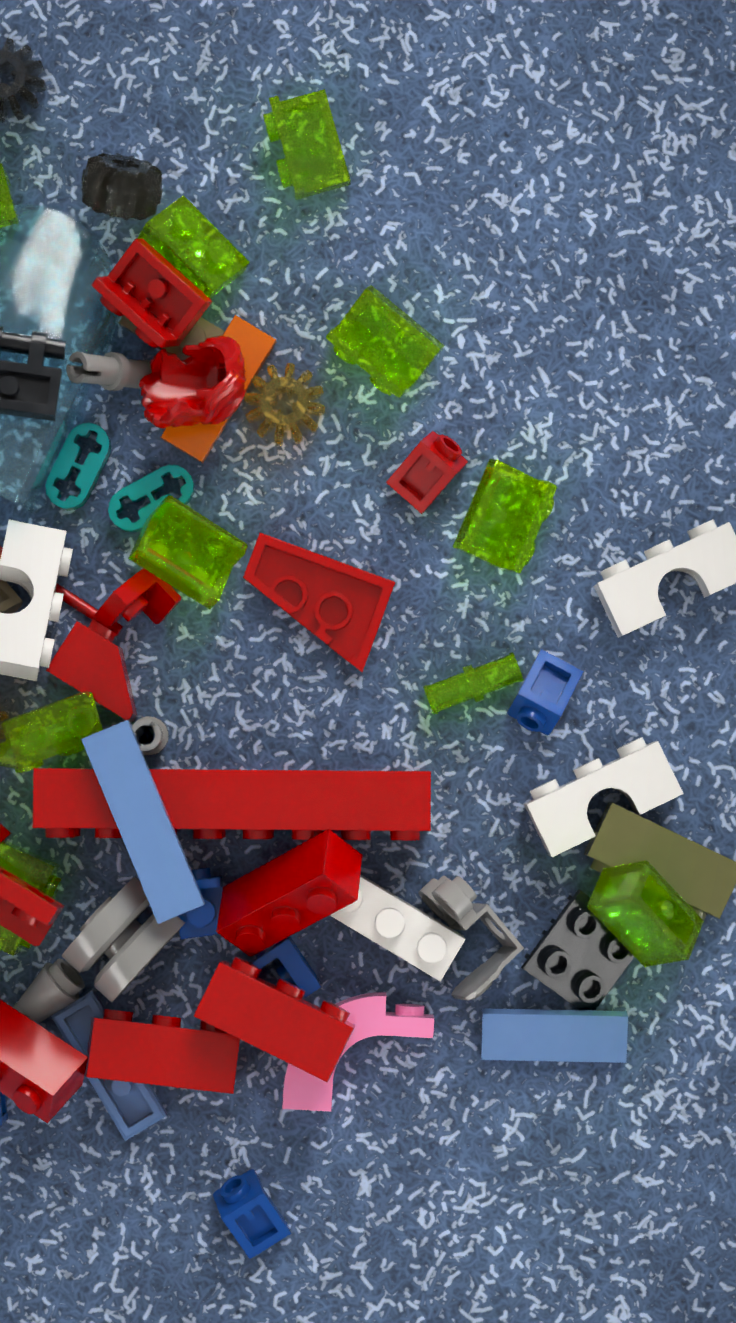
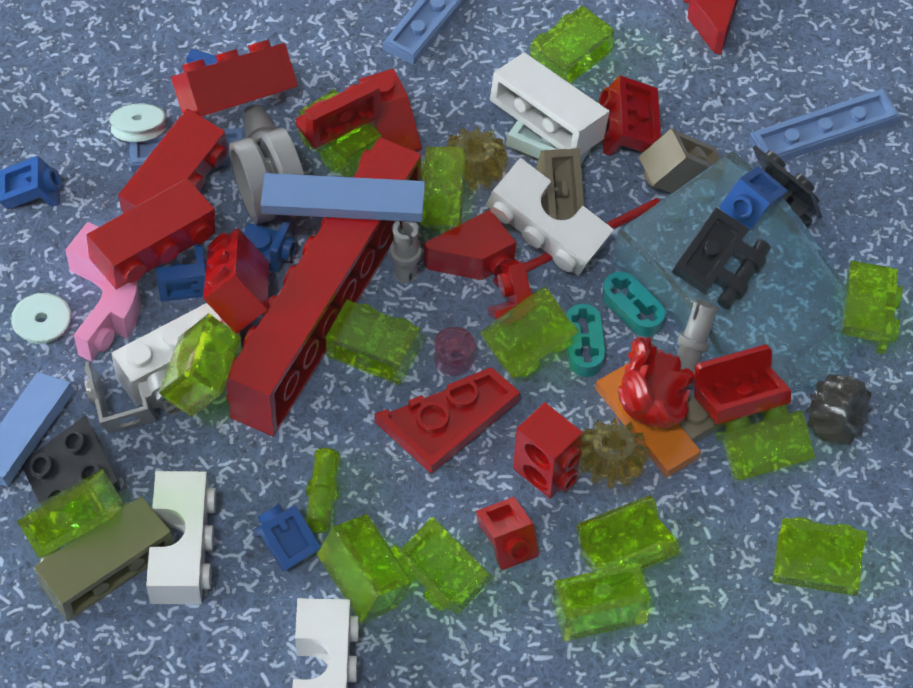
camera: 115 degrees right, 30 degrees down
none -> light aqua piece [11,293,71,344]
none -> light aqua piece [109,103,167,142]
none -> clear neon green brick [159,313,241,417]
none -> clear neon green brick [317,514,412,623]
none -> clear neon green brick [326,300,420,385]
none -> clear pink wheel [434,327,475,376]
none -> red brick [513,402,583,499]
none -> clear neon green brick [552,562,651,642]

